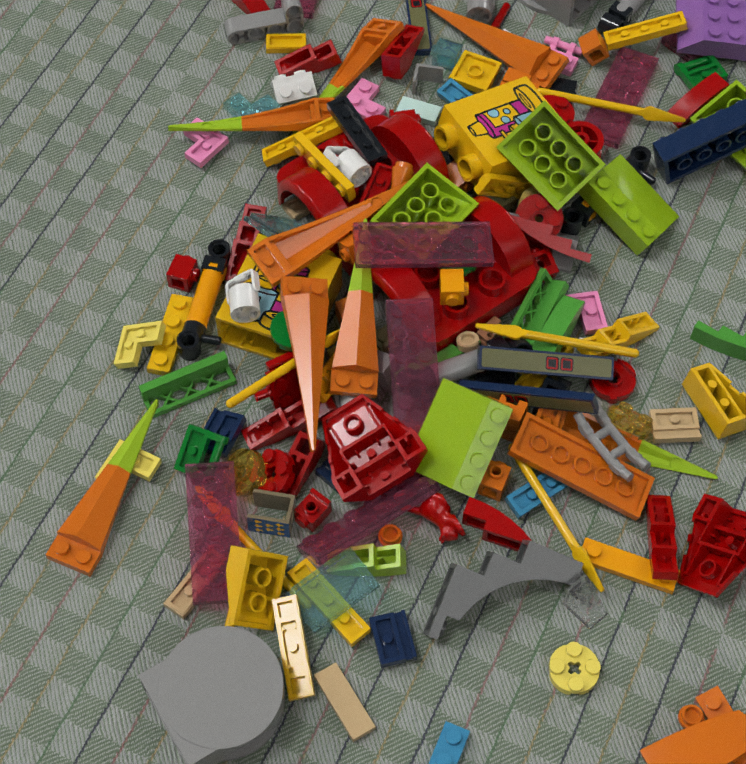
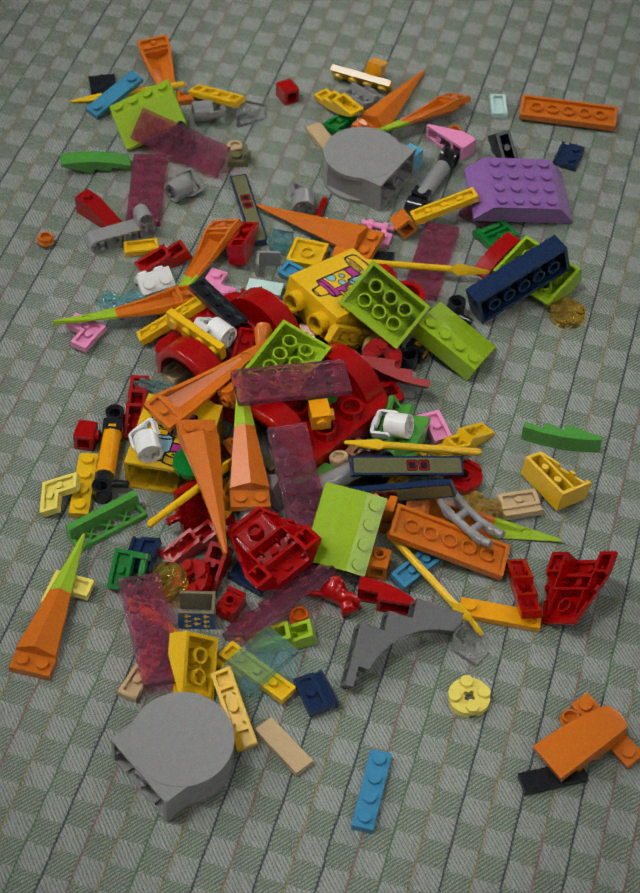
camera: 10 degrees left, 10 degrees down
none -> orange plate [37,231,55,247]
none -> white piece [370,409,414,439]

